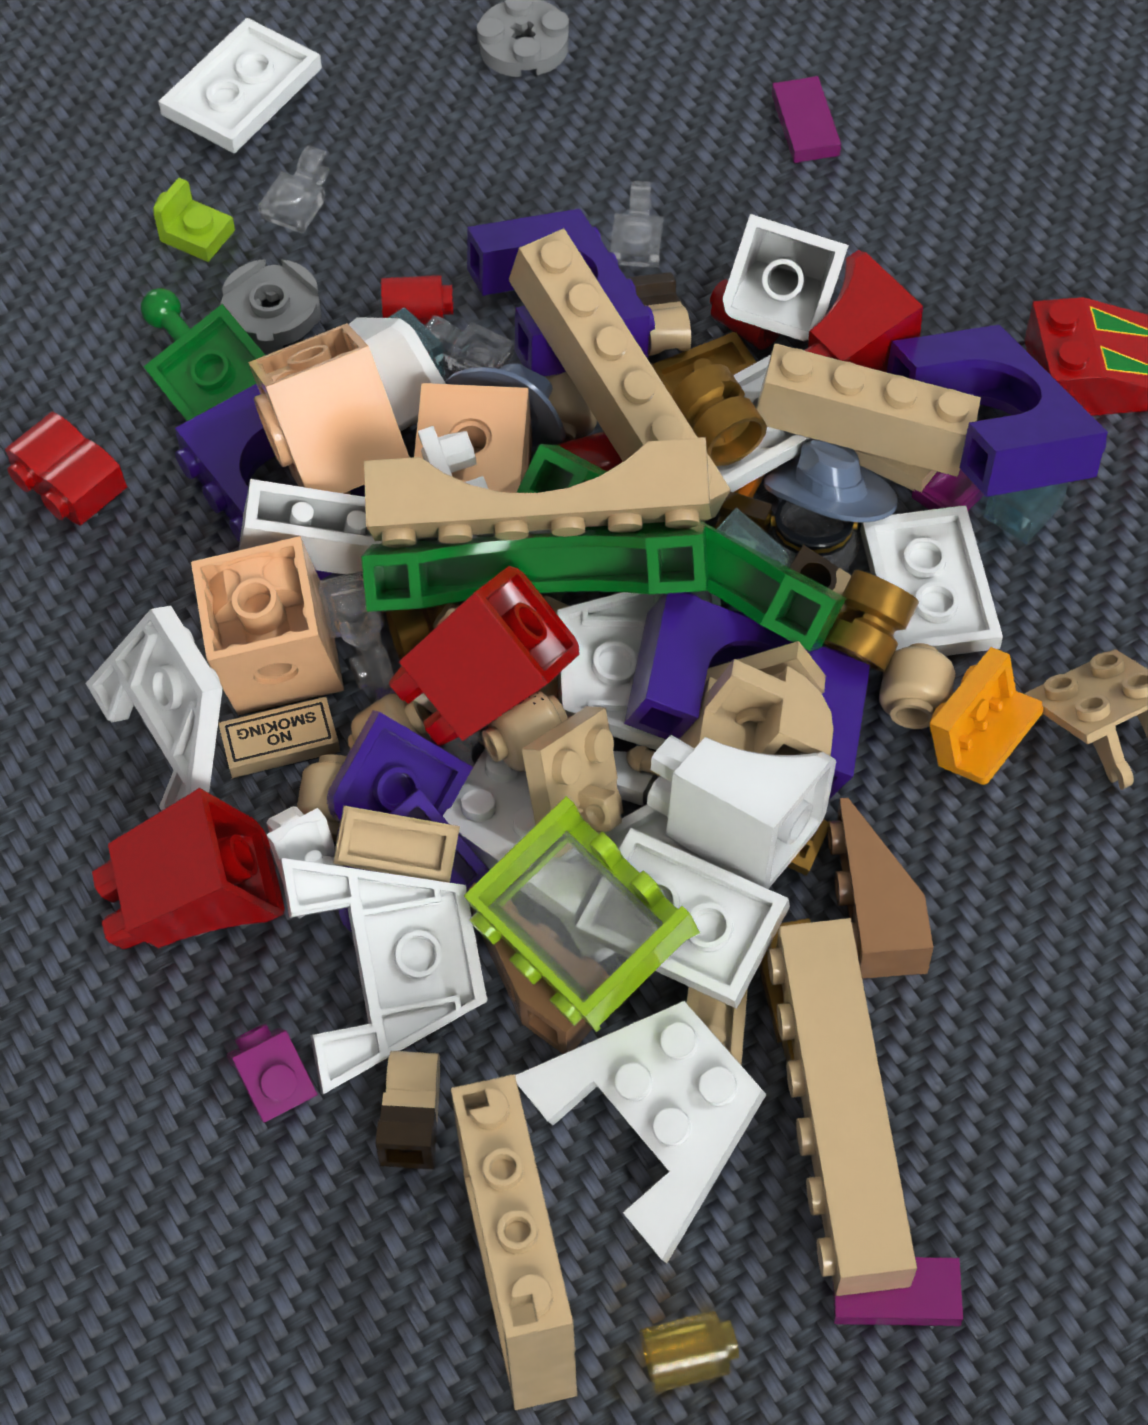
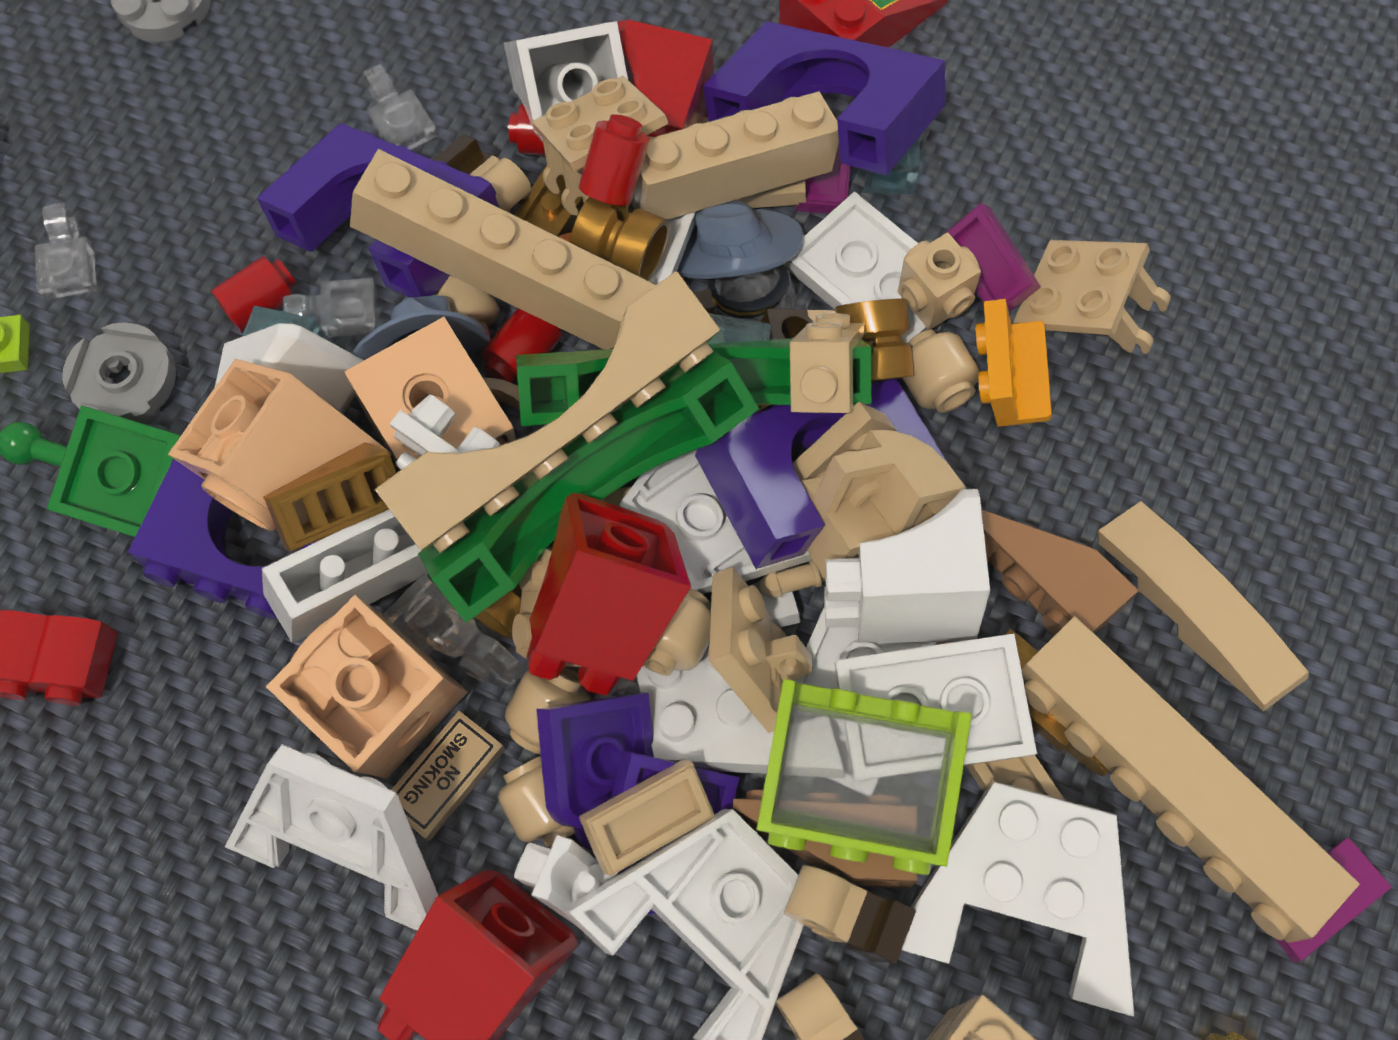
camera: 35 degrees left, 10 degrees up
none -> pearl gold slope [263,442,397,551]
none -> tan plate [532,76,668,216]
none -> red brick [578,114,650,206]
none -> leg [783,865,916,964]
none -> tan bracket [790,313,864,413]
none -> tan brick [897,232,981,330]
none -> magenta tile [946,203,1041,312]
none -> tan slope [1098,501,1309,711]

